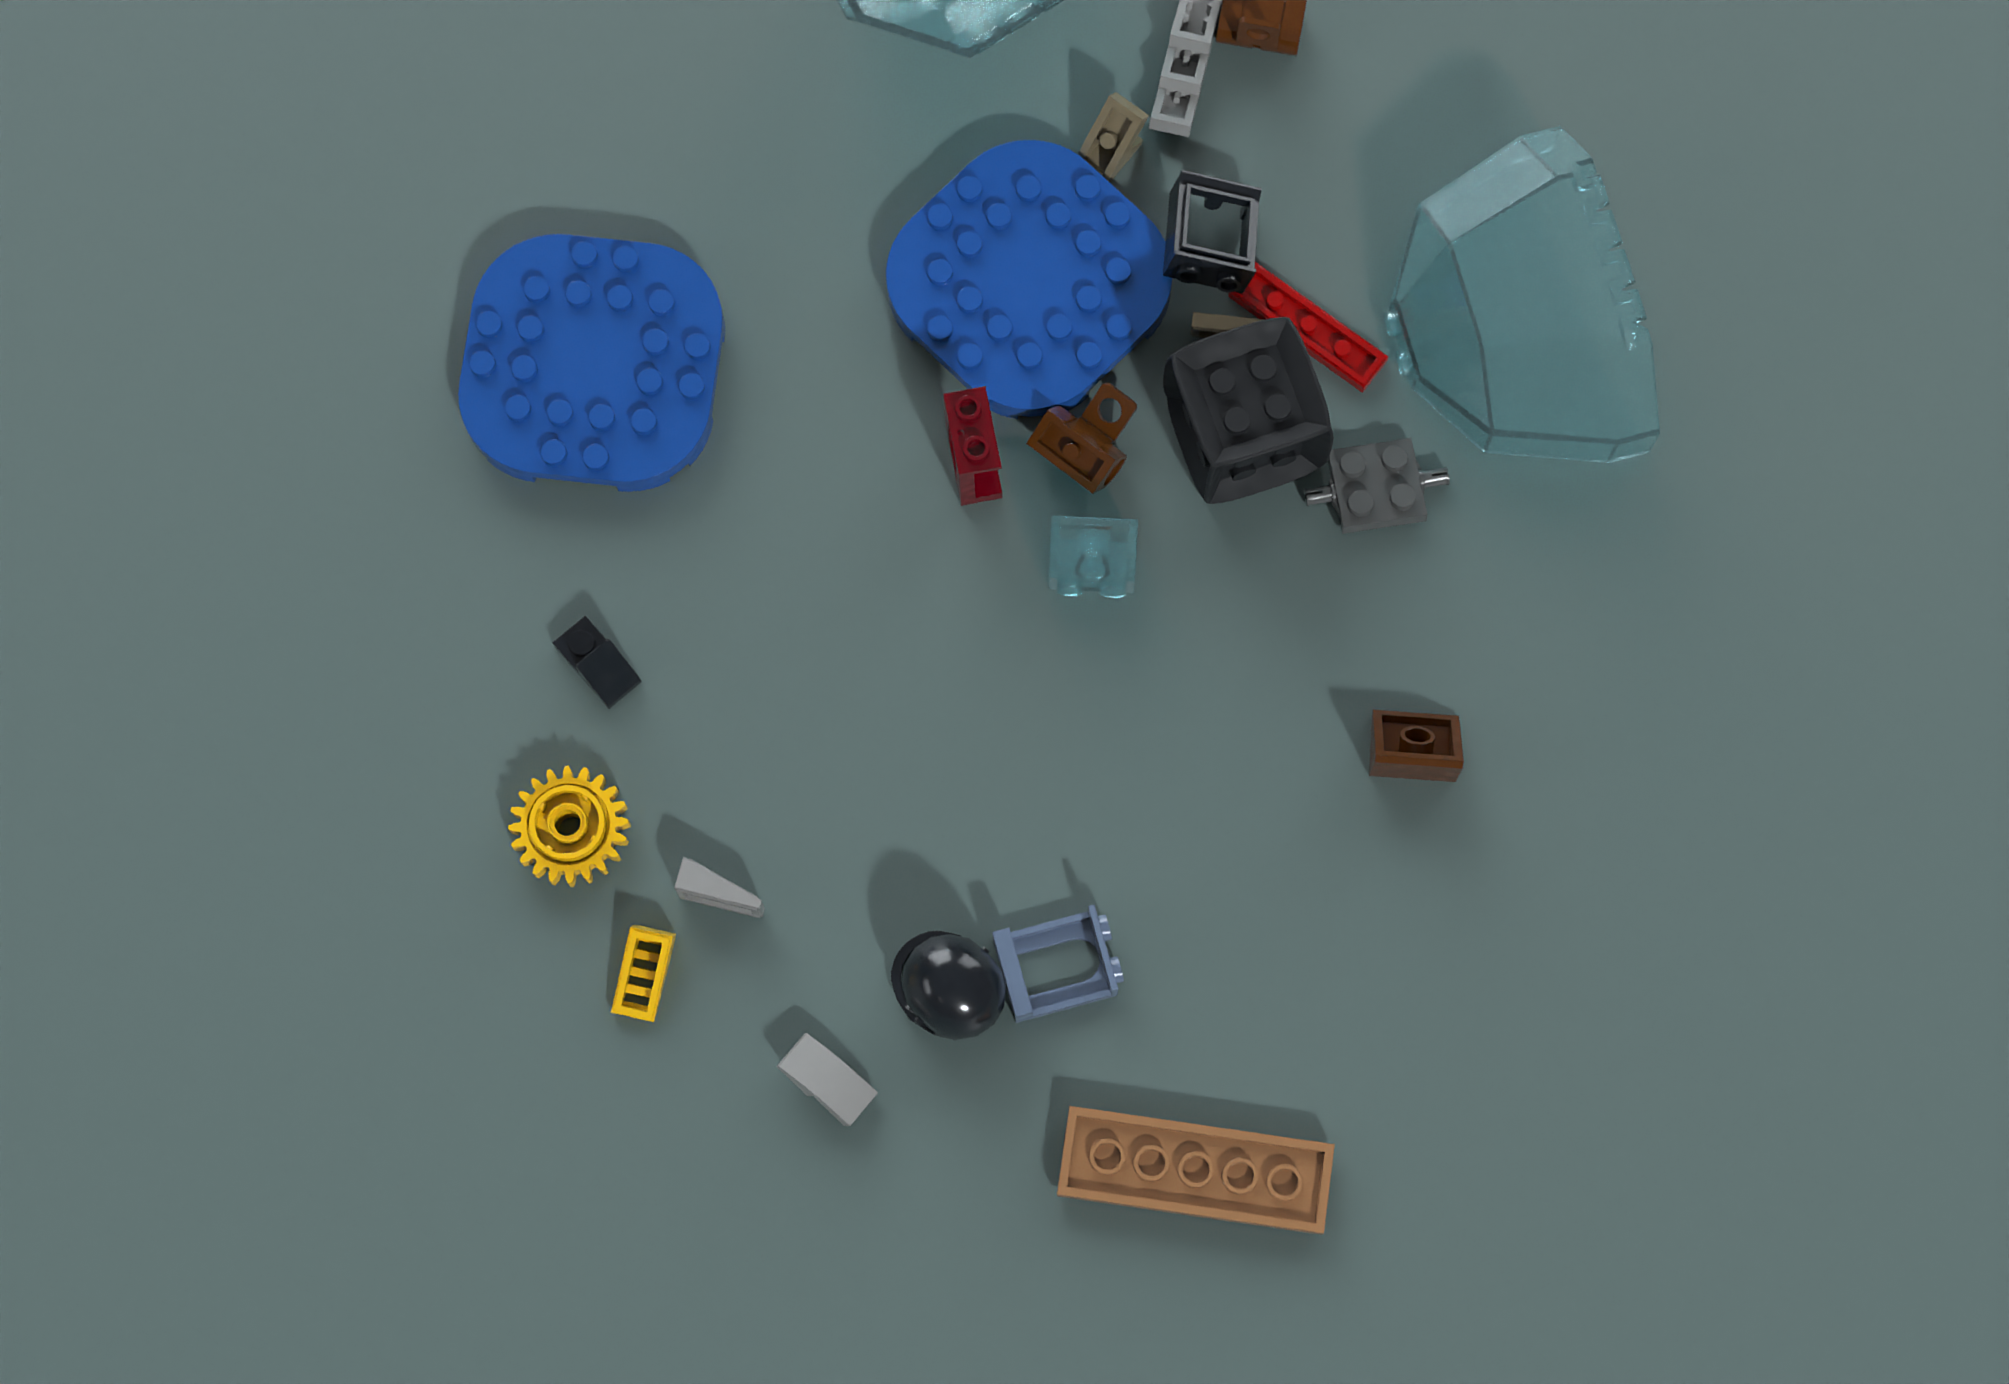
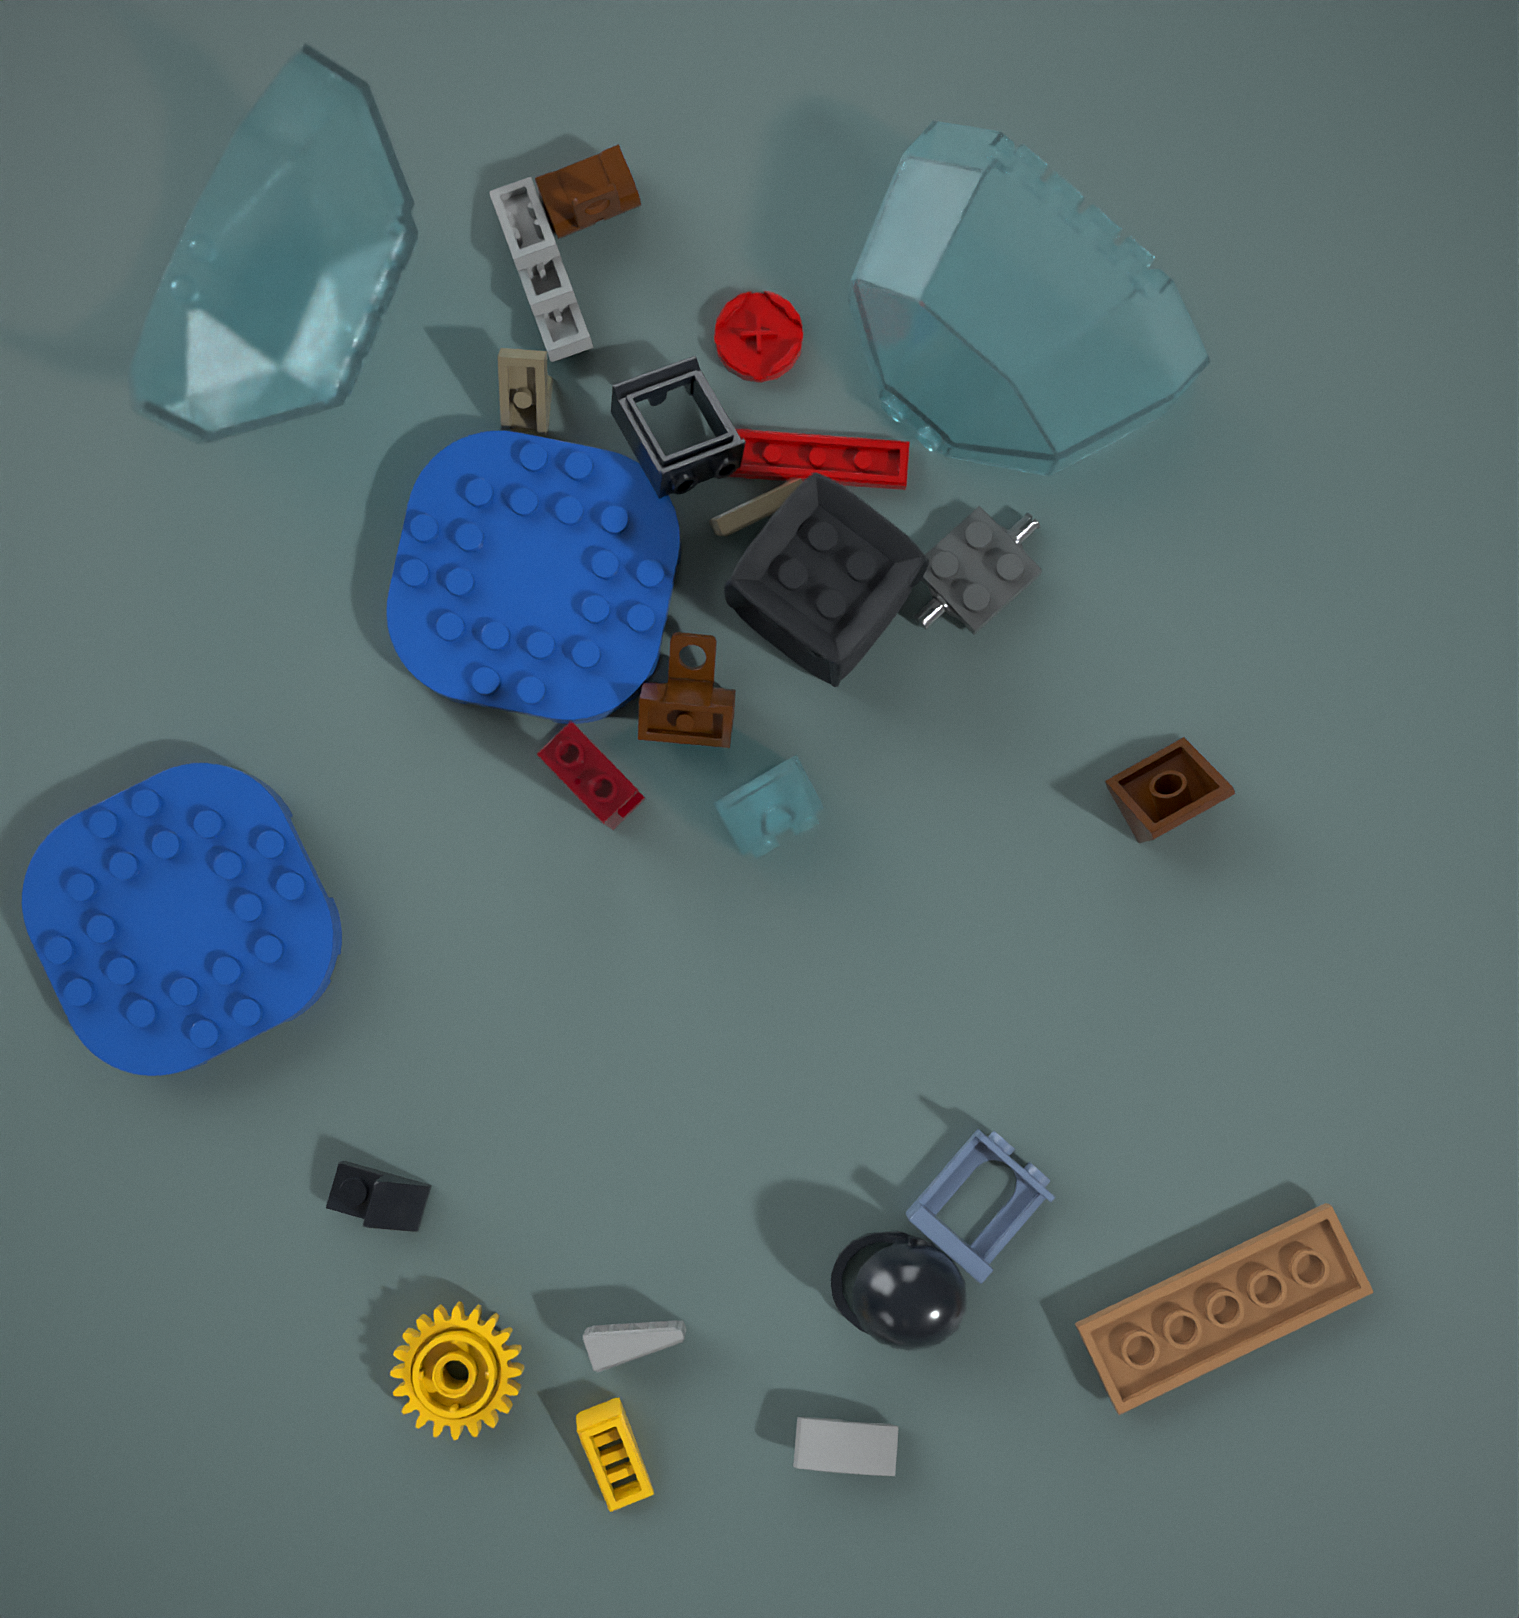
camera: 35 degrees left, 10 degrees up
none -> red tile [714,291,804,383]

